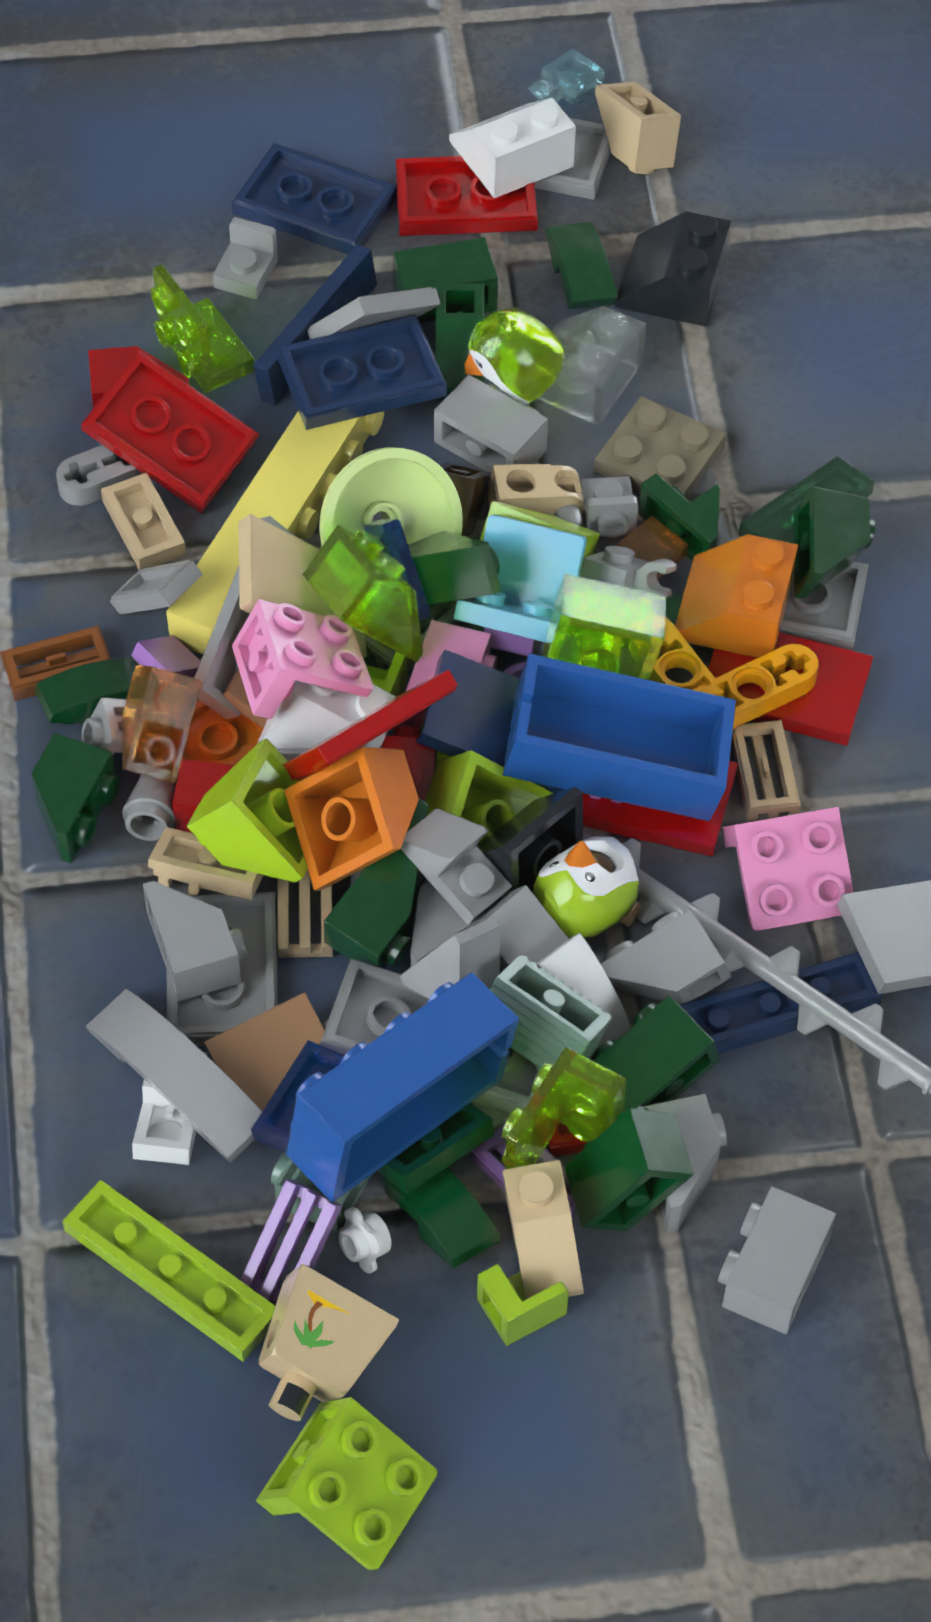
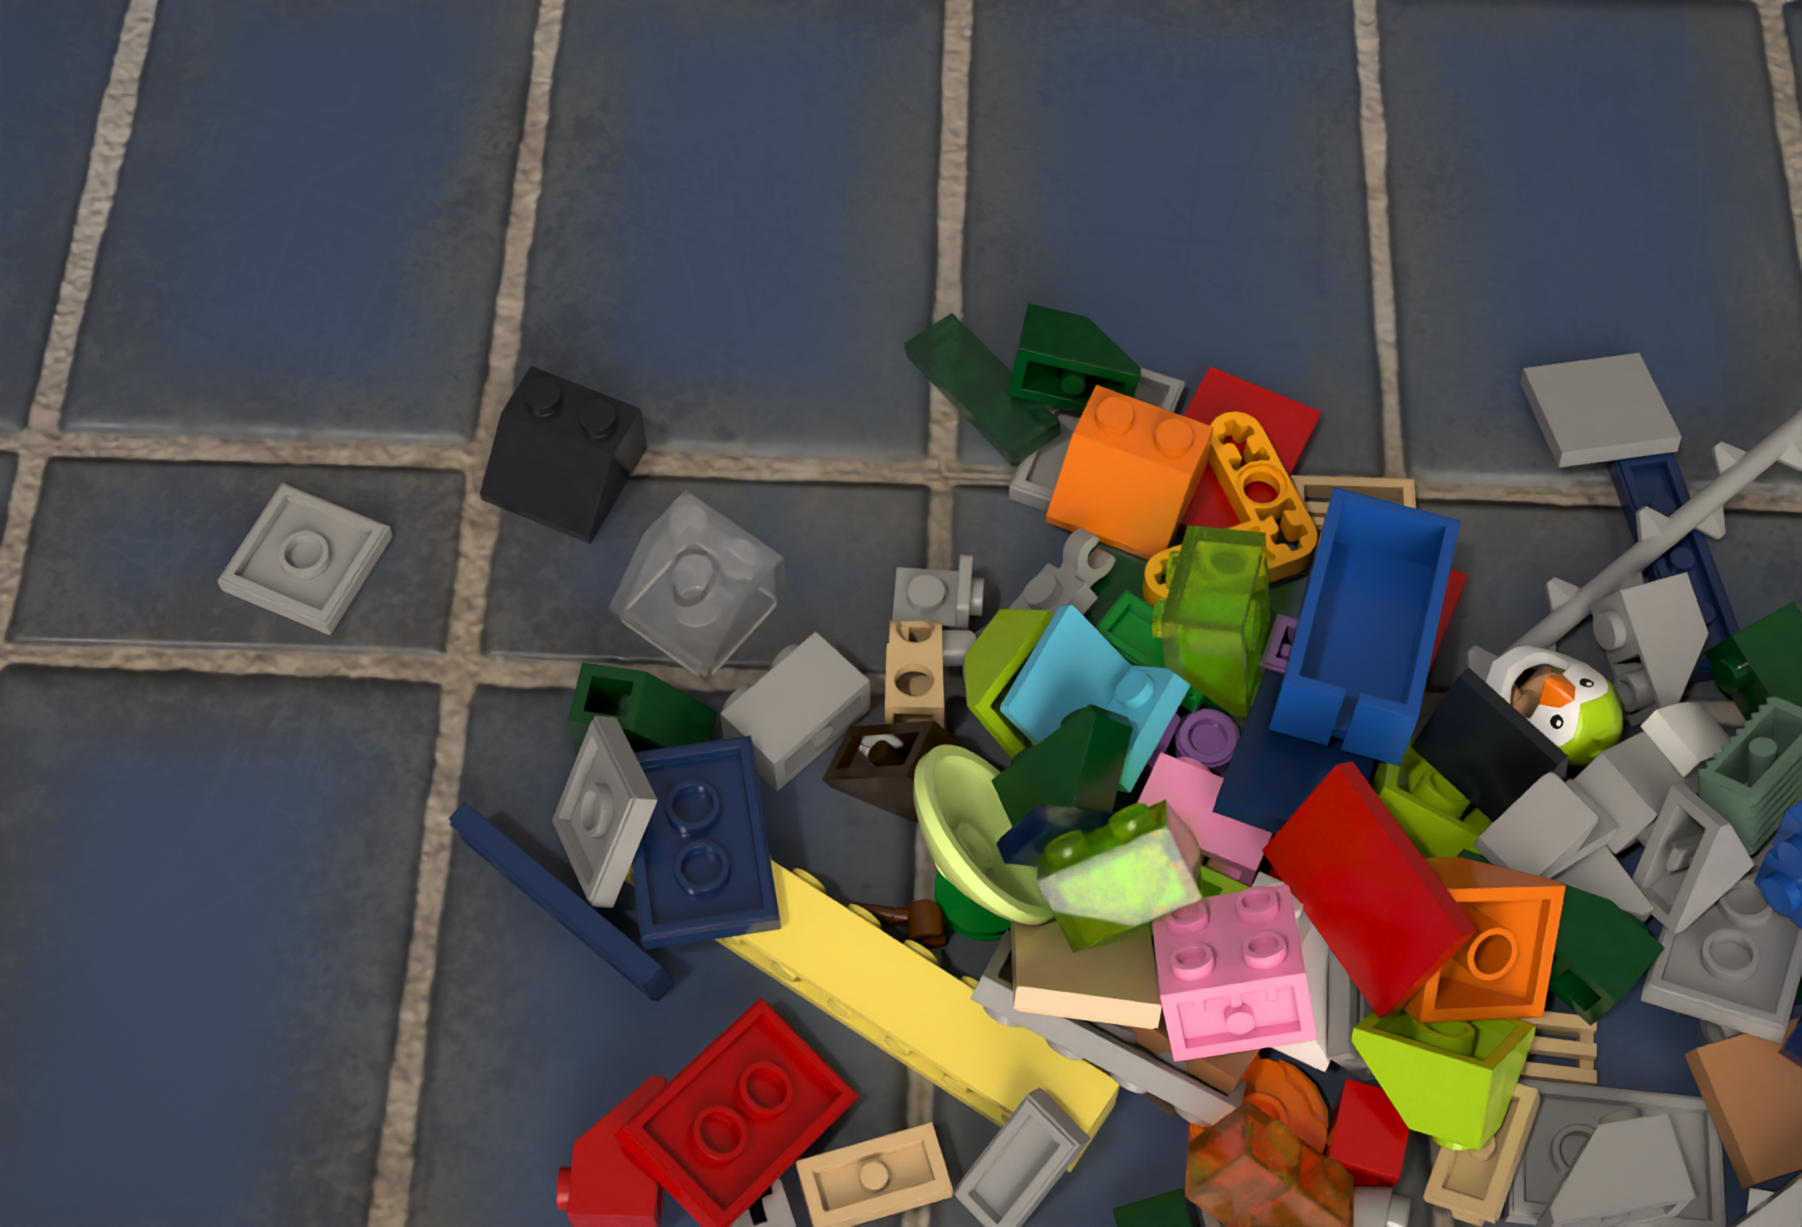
camera: 80 degrees left, 5 degrees up
medium lavender tile [131,635,201,687] -> none
clear neon green bracket [150,264,255,393] -> none
light grey bracket [213,217,278,300] -> none
dark blue tile [232,143,397,254] -> none
dark green brick [393,237,498,323] -> none
red tile [396,156,538,236] -> none
white slope [449,98,576,198] -> none
clear neon green piece [465,307,565,405] -> none
clear light blue plate [529,49,605,104] -> none
dark green slope [545,222,618,309] -> none
dark tan plate [593,396,726,499] -> none
tan slope [595,81,681,174] -> none
clear orange tile [617,516,688,578] -> none
dark green slope [639,473,720,562] -> none
bright pink bracket [721,807,854,931] -> none

